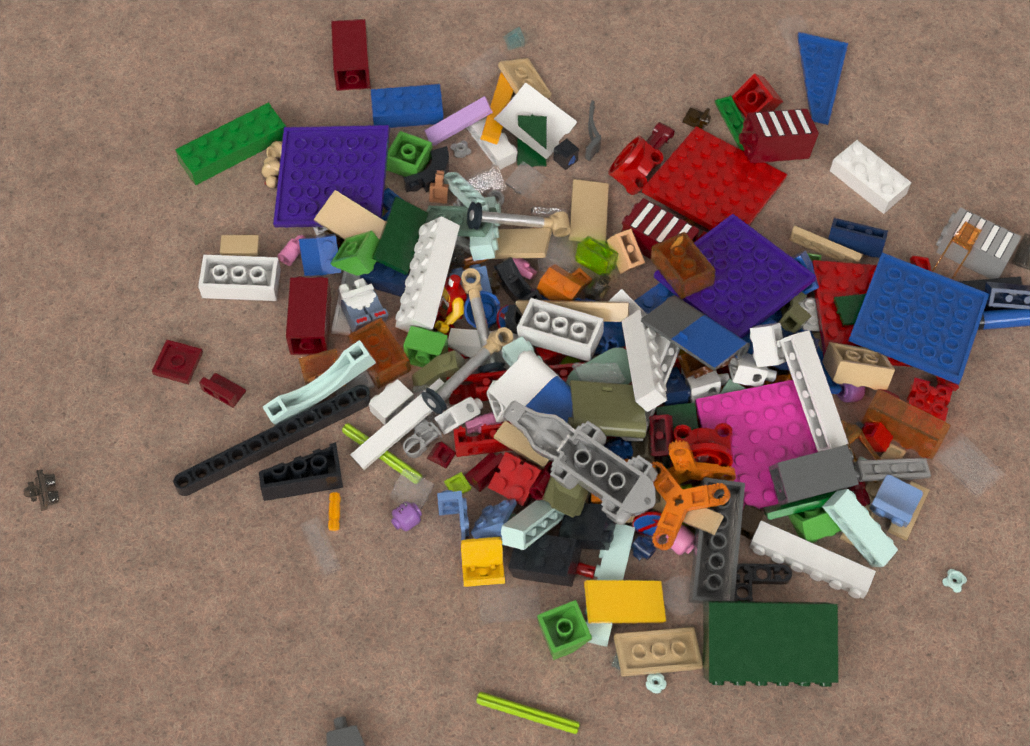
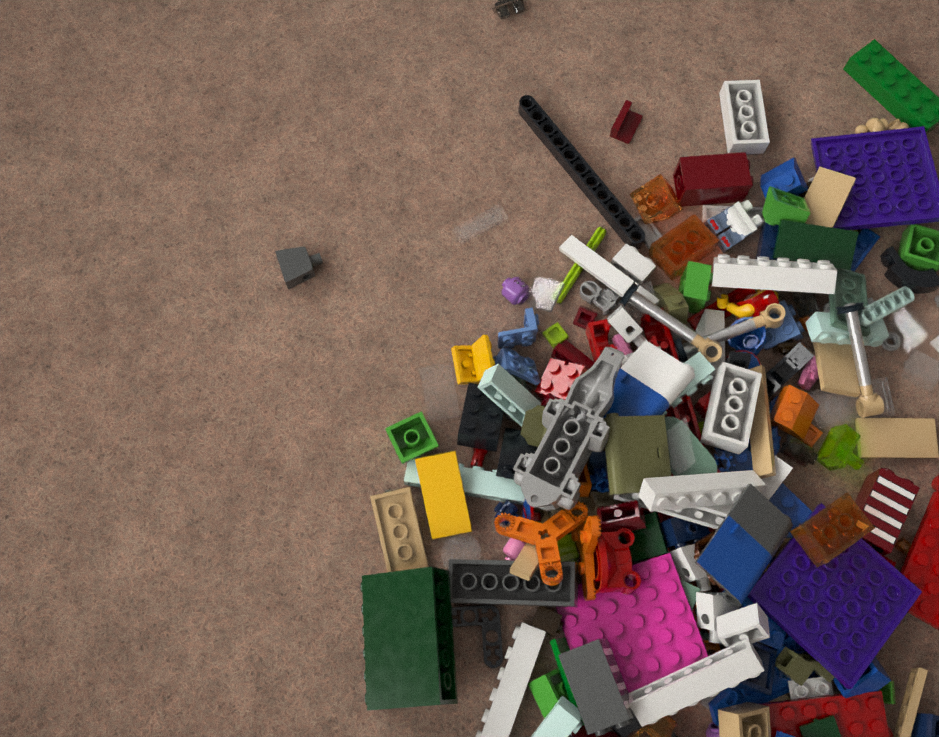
camera: 85 degrees right, 10 degrees up
dark red plate [152,339,203,385] -> none
tan brick [220,235,260,257] -> none
black wedge [259,442,343,501] -> none
light aqua arch [263,340,376,425] -> none
bright pink hinge [277,235,305,266] -> none
light orange axle [328,492,341,531] -> none
nougat plate [429,170,449,204] -> none
lime axle [476,692,580,734] -> none
light nougat brick [606,229,645,274] -> none
light aqua plate [645,673,666,693] -> none

